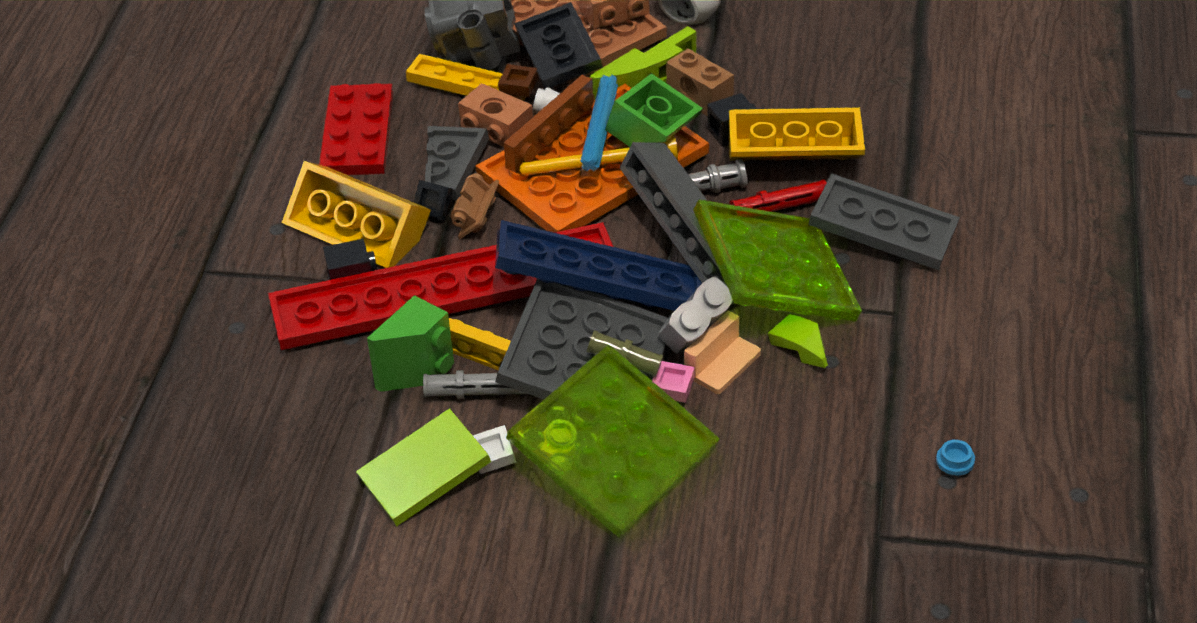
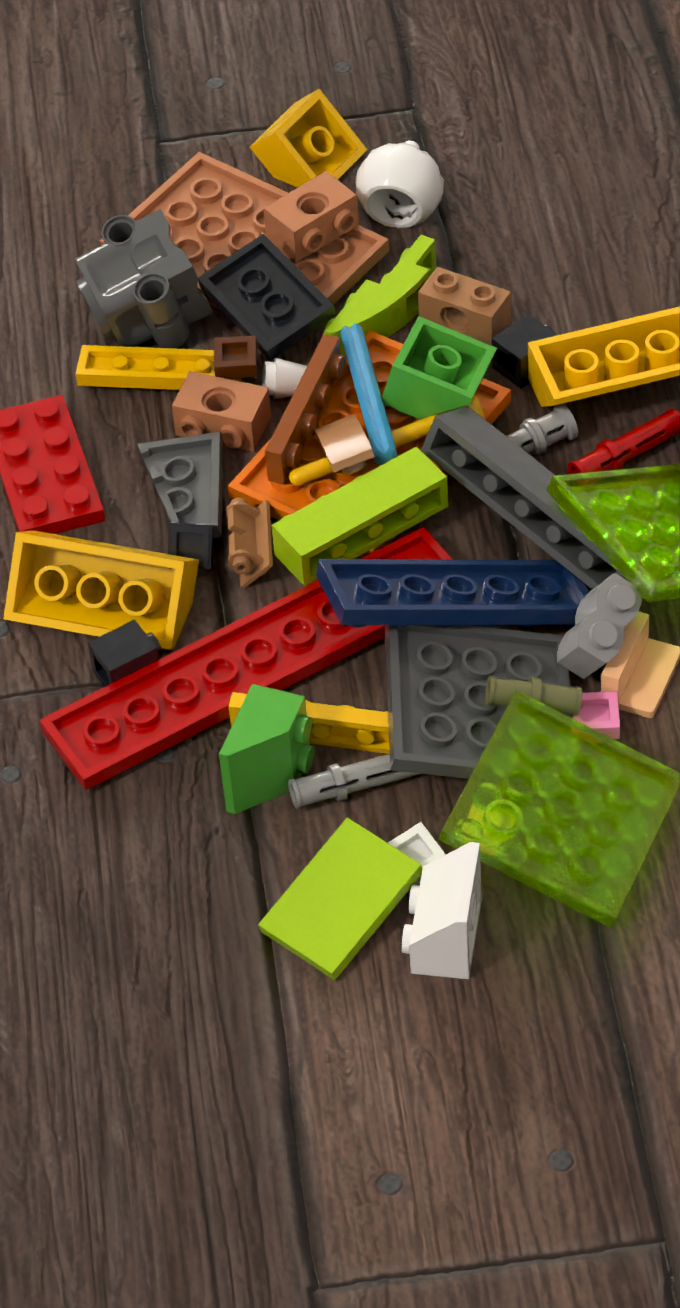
camera: 15 degrees left, 5 degrees up
none -> lime brick [271,447,448,586]
none -> medium nougat slope [315,414,375,475]
none -> white slope [402,842,482,979]

